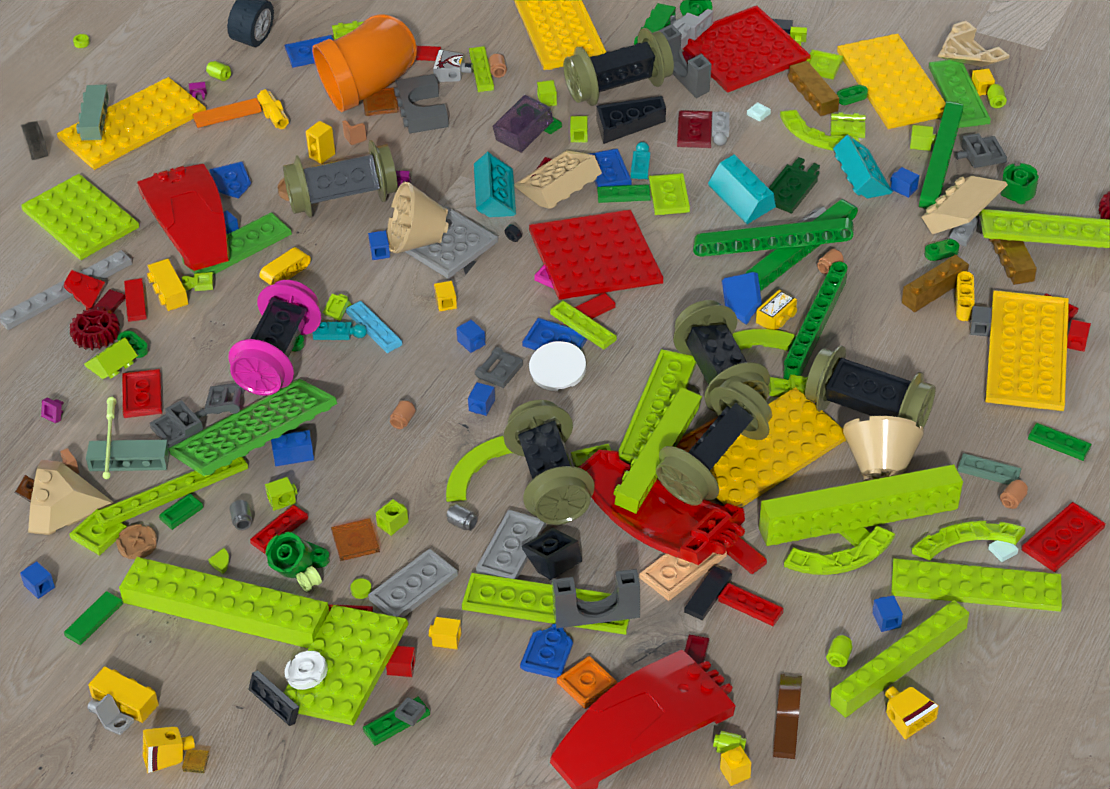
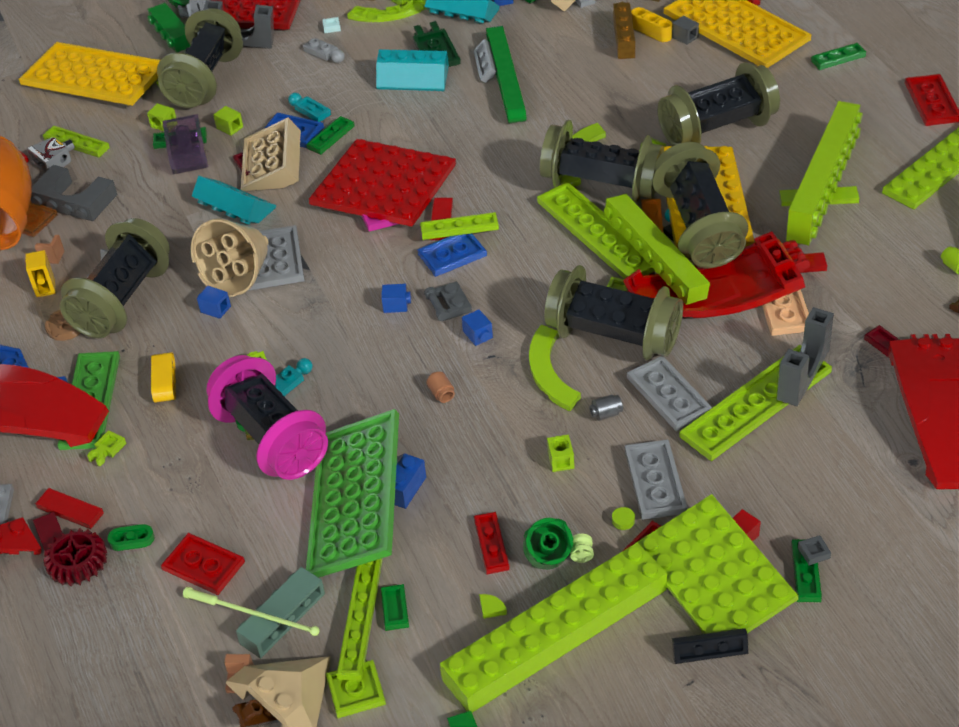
camera: 50 degrees left, 0 degrees up
magenta tile [41,397,64,423] -> none
lime slope [84,338,138,379] -> none
medium nougat tile [116,524,158,559] -> none
yellow brick [147,259,188,311] -> none
dark grey plate [150,400,207,448] -> none
dark grey plate [205,383,244,414] -> none
flat silver brick [229,500,252,530] -> none
lime brick [265,477,298,511] -> none
white tile [285,651,328,690] -> none
clear orange tile [331,518,380,561] -> none
medium azure tile [346,301,402,353] -> none
yellow brick [429,617,462,649] -> none
yellow brick [434,281,457,312] -> none
nougat brick [488,54,507,78] -> none
black tile [504,224,522,242] -> none
blue tile [520,624,573,679] -> none
black slope [522,528,582,580] -> none
white tile [529,341,586,391] -> none
orange tile [557,656,617,709] -> none
black wedge [596,96,666,144] -> none
lime plate [649,173,690,215] -> none
dark red tile [677,110,713,148] -> none
black tile [684,566,732,621] -> none
green beam [693,218,854,257] -> none
red tile [718,583,784,627] -> none
blue tile [722,272,762,325] -> none
yellow brick [756,290,797,330] -> none
green beam [783,262,848,380] -> none
lime tile [784,526,895,575] -> none
nougat brick [817,249,844,274] -> none
tan cone [843,416,924,481] -> none
blue brick [872,595,903,632] -> none
lime tile [912,521,1025,560] -> none
green plate [924,239,960,261] -> none
sand green tile [958,453,1022,485] -> none
light aqua tile [988,540,1018,562] -> none
nougat brick [1000,480,1028,509] -> none

